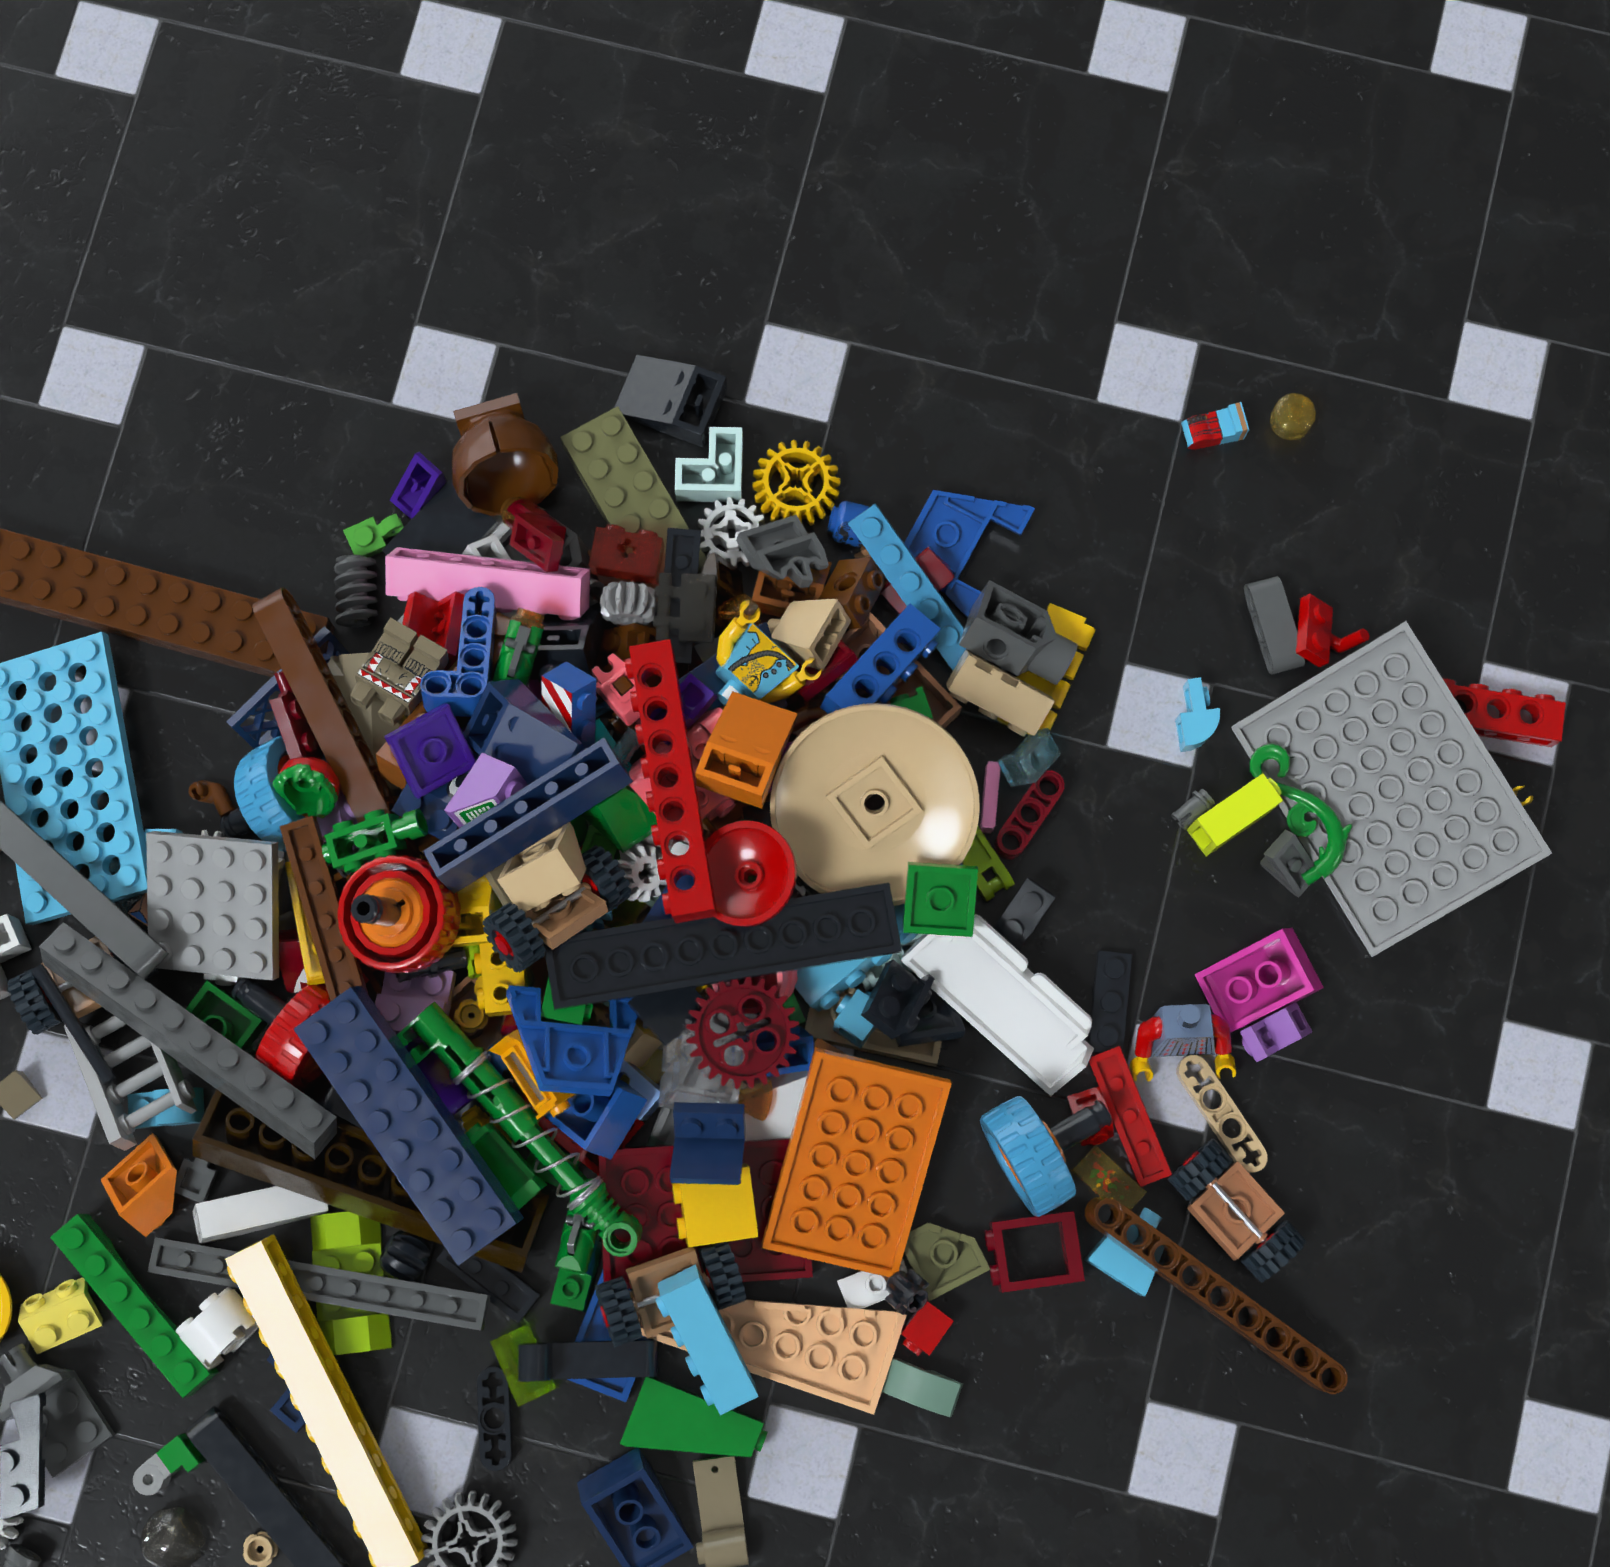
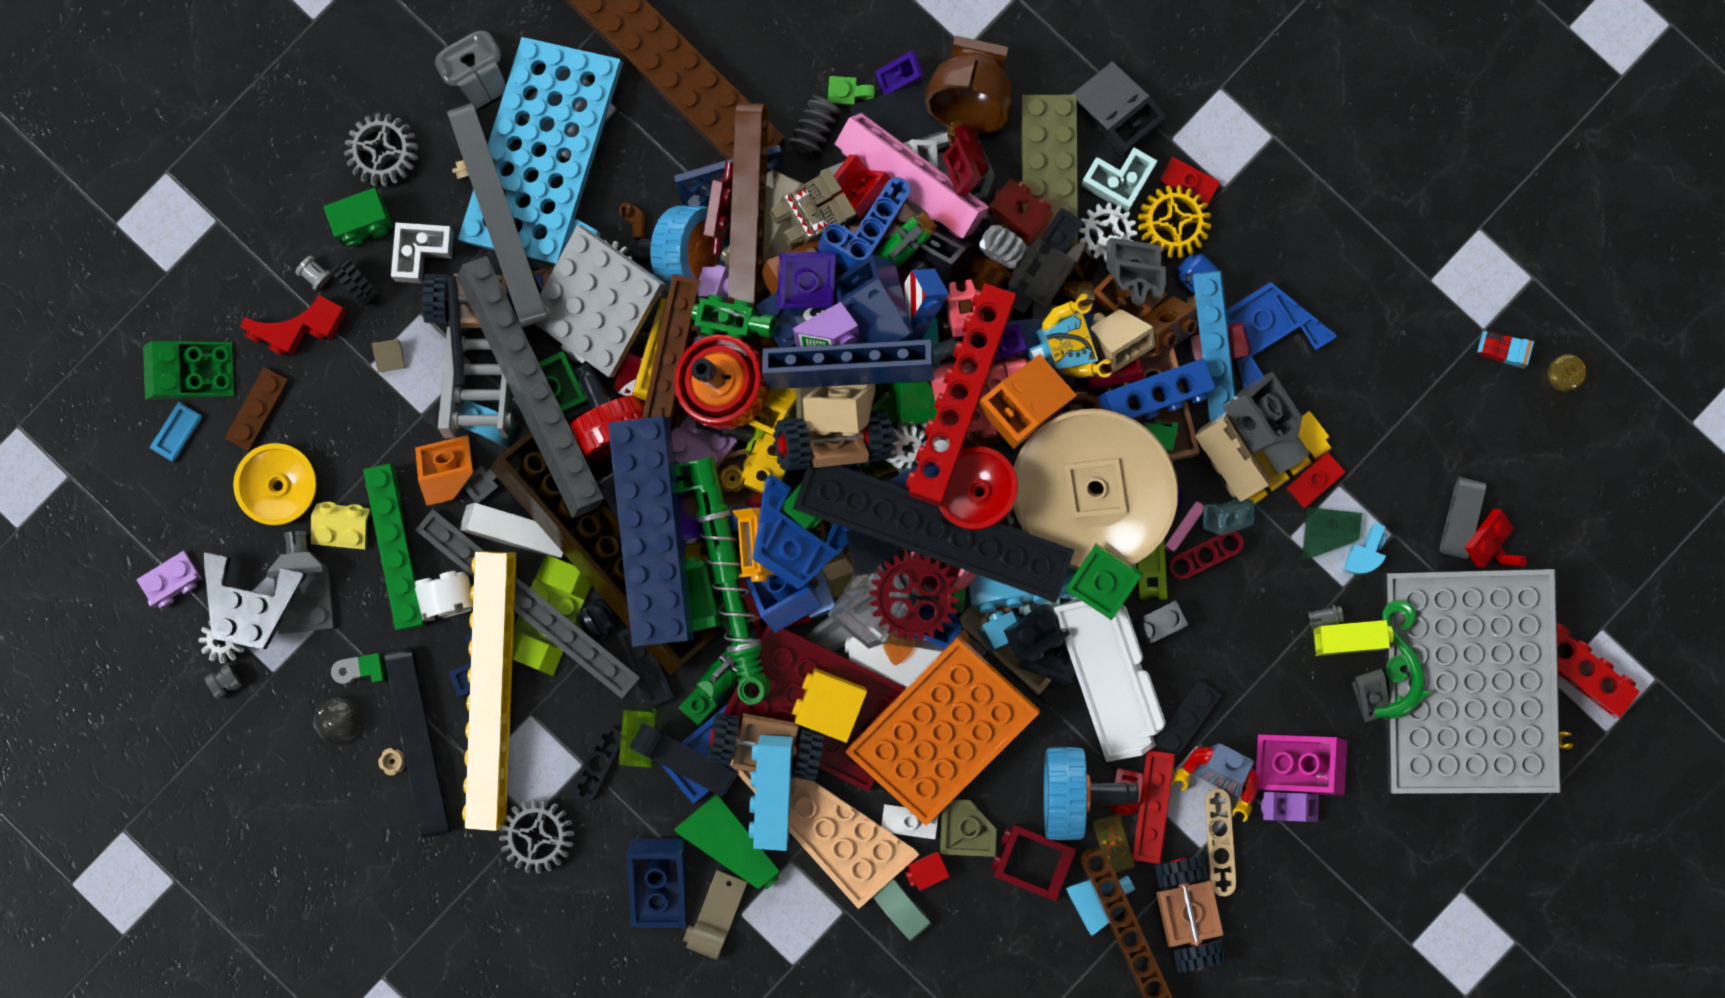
camera: 35 degrees right, 5 degrees up
green hair [273,757,341,819] -> none
dark blue bracket [670,1102,746,1185] -> none
black gear [885,1269,929,1315] -> none
none -> red plate [1159,157,1220,205]
none -> red plate [1286,452,1345,508]
none -> clear green wing [1301,507,1362,560]

